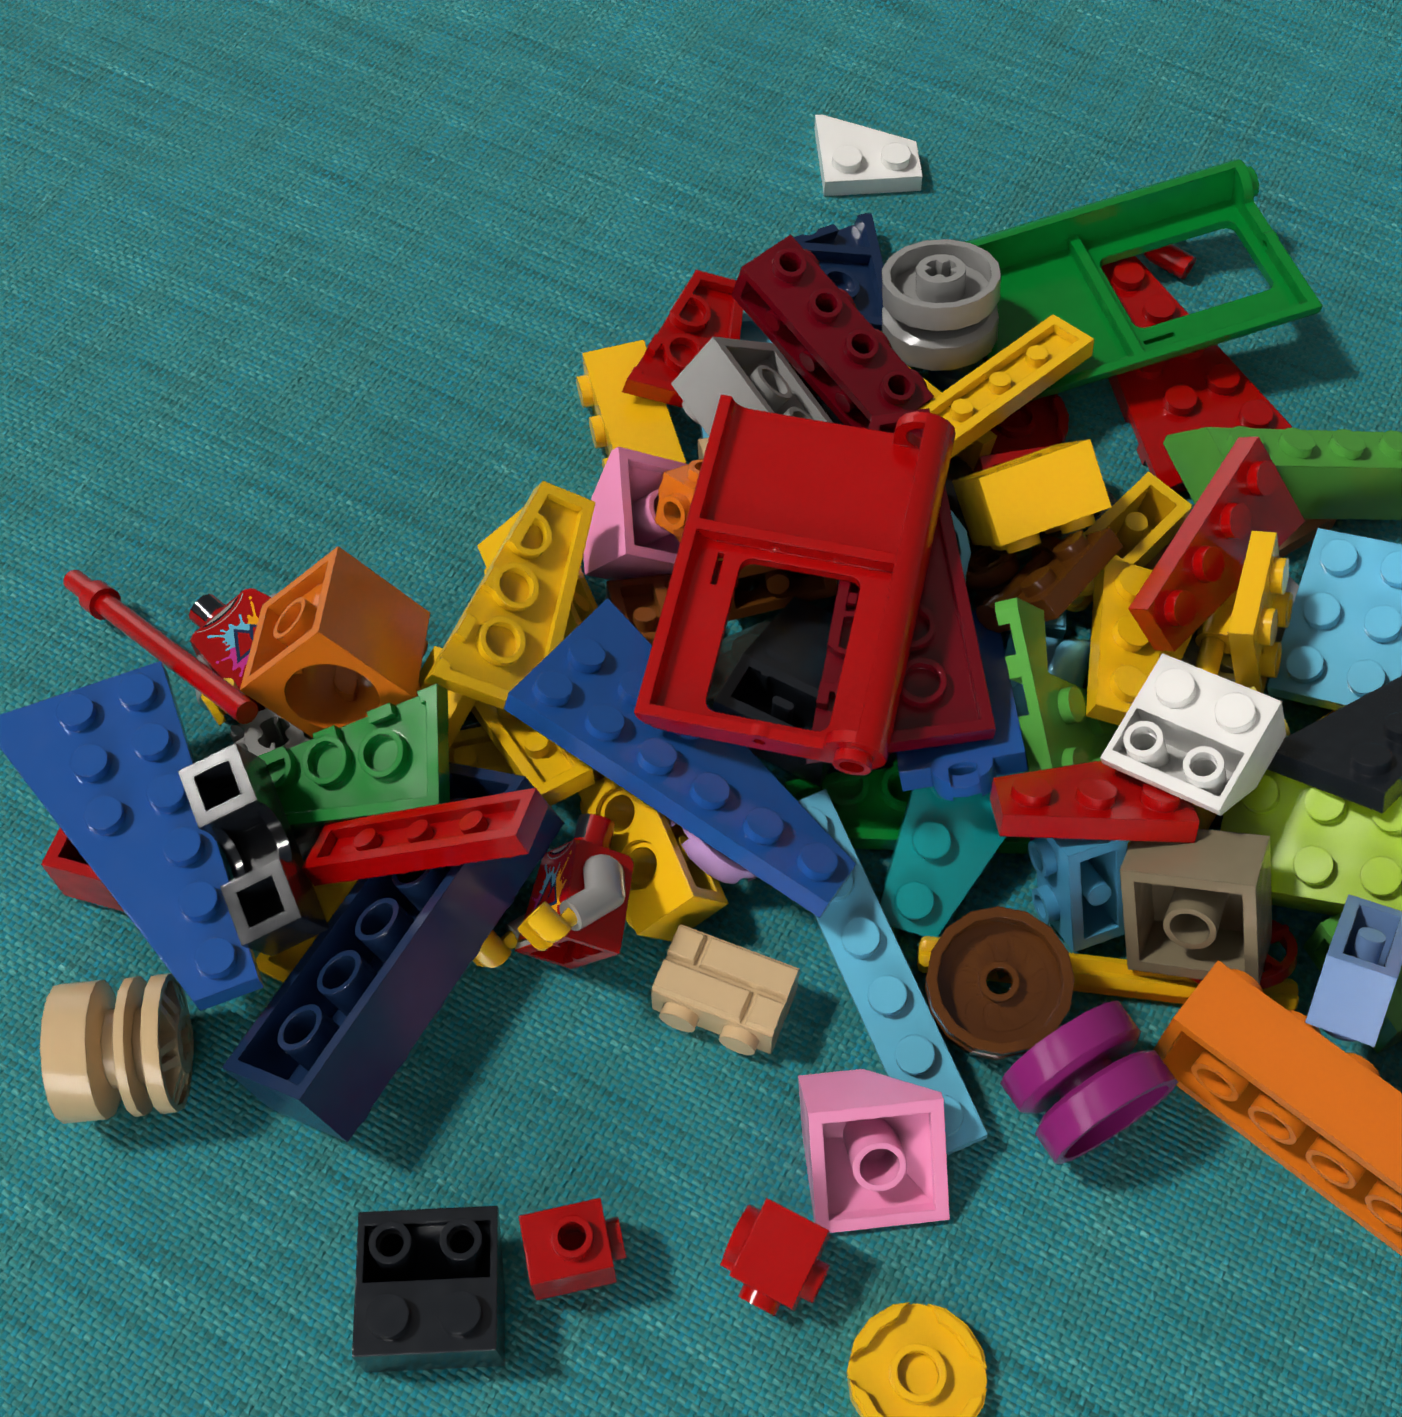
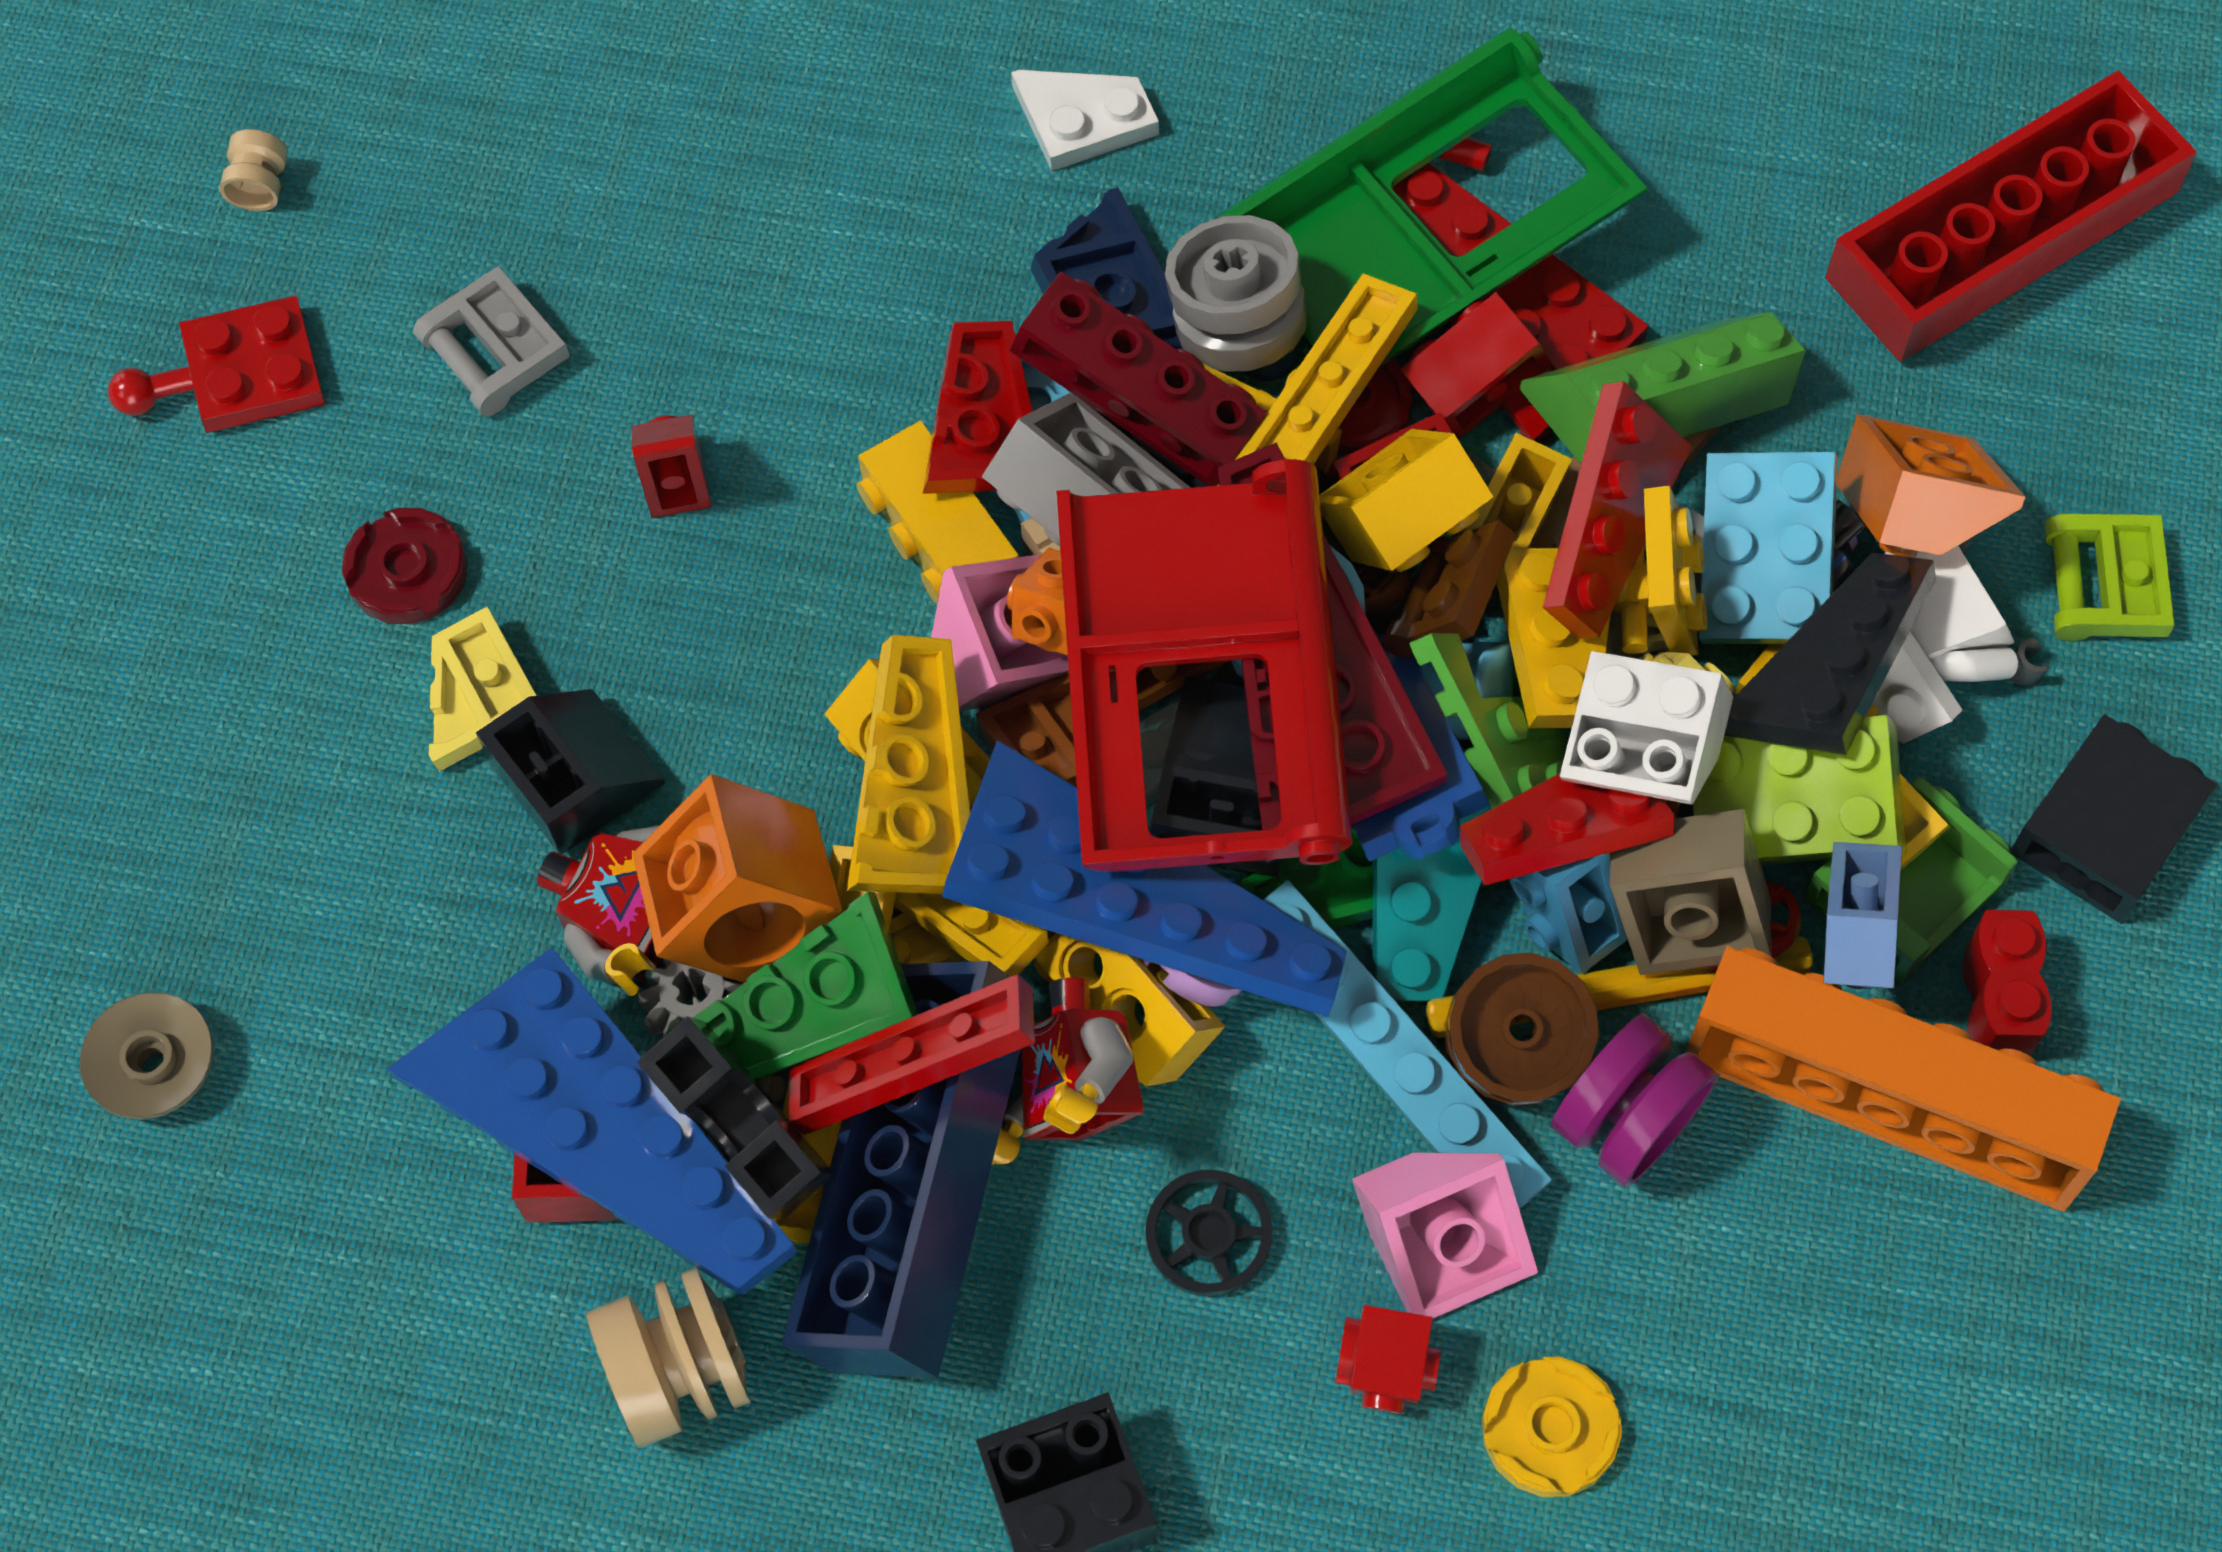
camera: 15 degrees left, 5 degrees up
red bar [63,570,258,724] -> none
red brick [518,1198,626,1301] -> none
tan brick [651,924,800,1055] -> none
none -> red plate [108,295,325,433]
none -> tan wheel [219,129,288,211]
none -> dark red tile [342,508,468,624]
none -> light grey plate [413,266,570,416]
none -> light yellow wing [429,607,537,772]
none -> black slope [476,689,665,854]
none -> red slope [632,414,712,518]
none -> black wheel [1146,1170,1272,1296]
none -> red brick [1400,292,1552,440]

